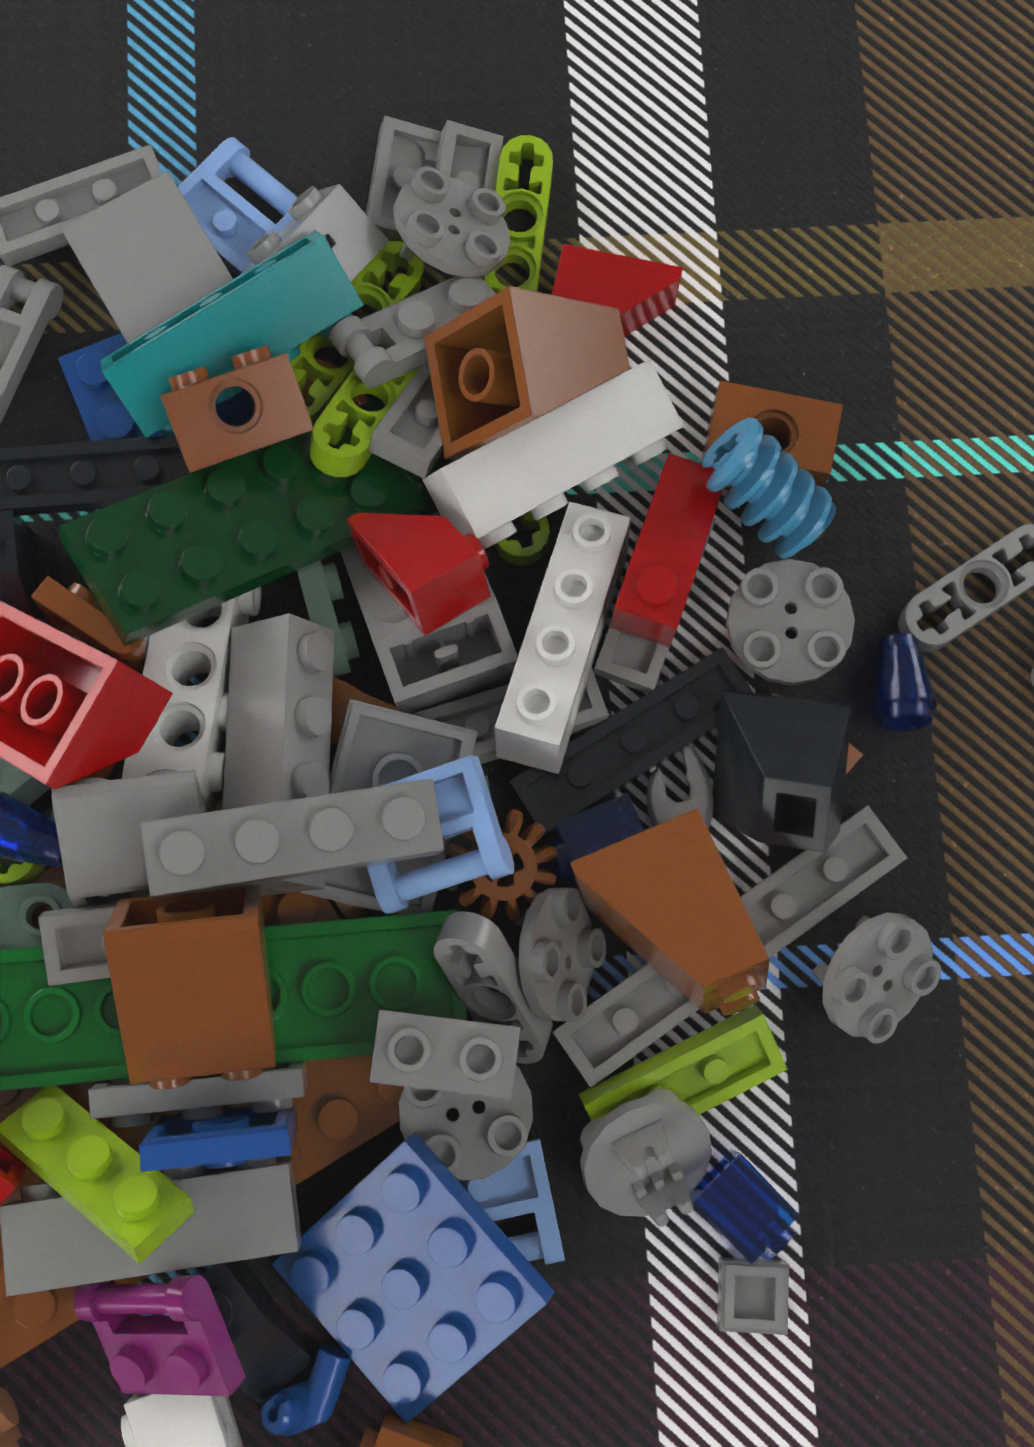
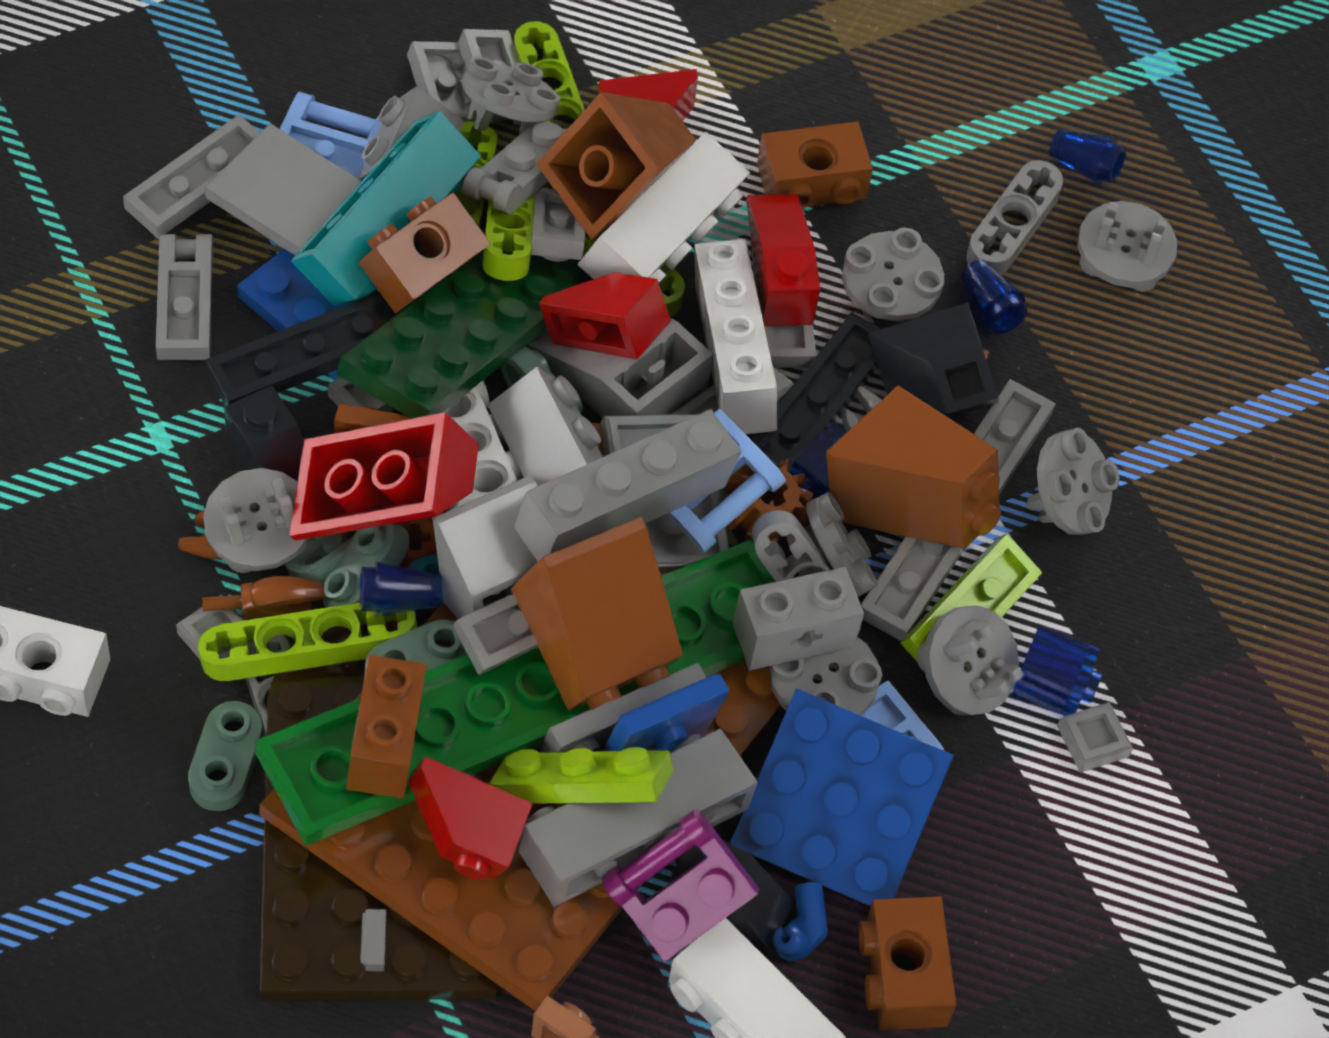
camera: 30 degrees left, 20 degrees down
dark azure piece [702,417,837,559] -> none

